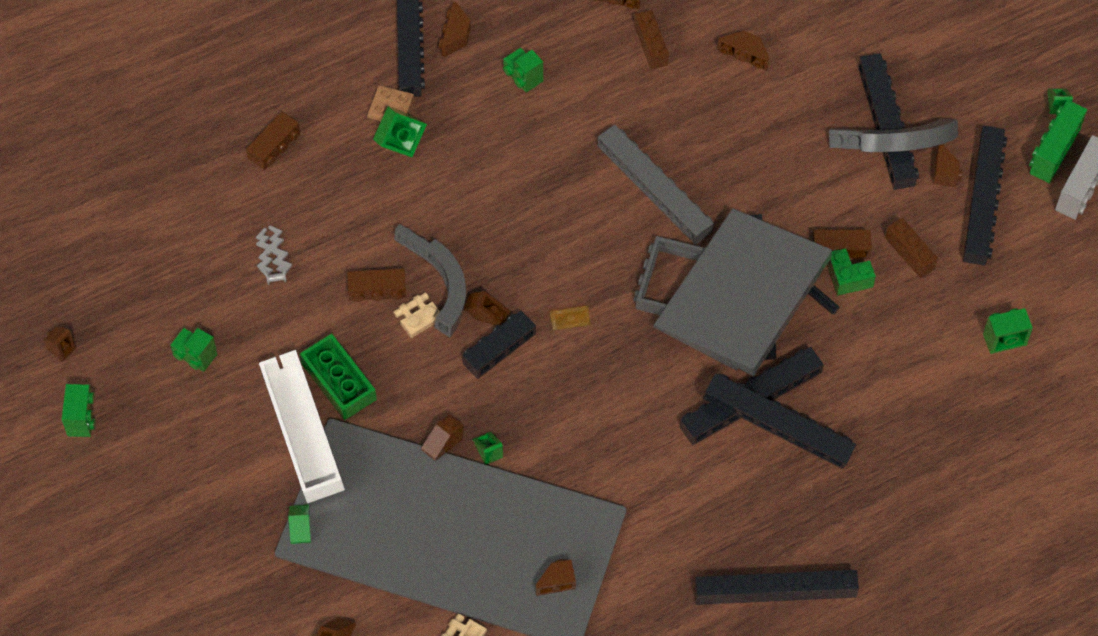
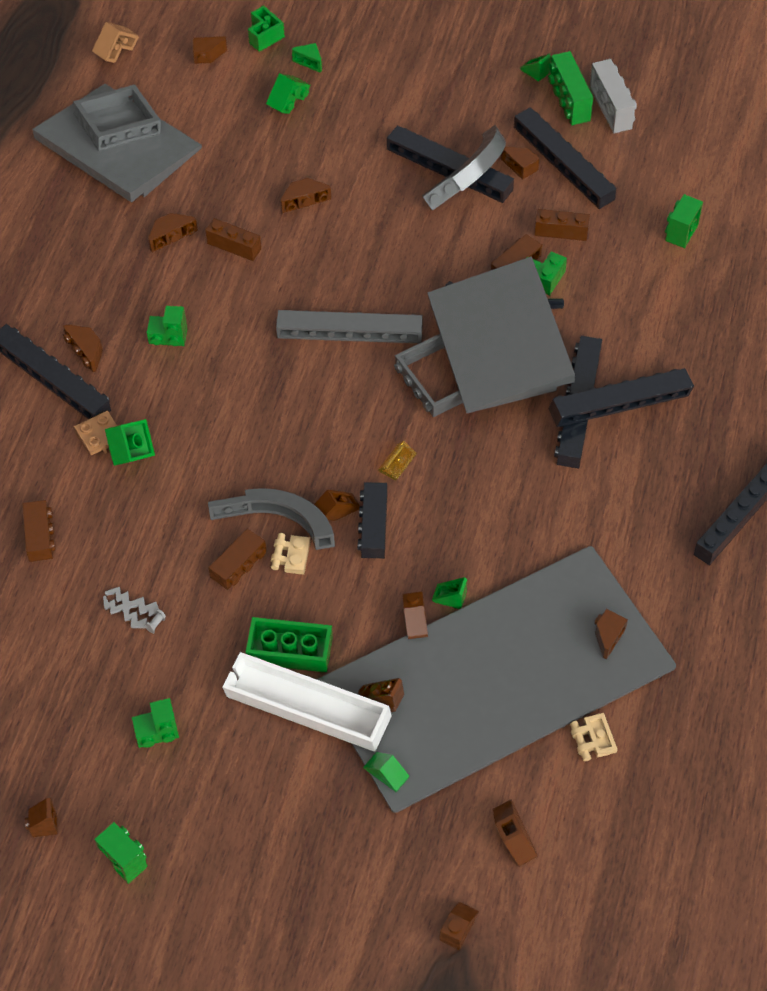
camera: 45 degrees left, 5 degrees down
none -> reddish brown slope [358,678,404,712]

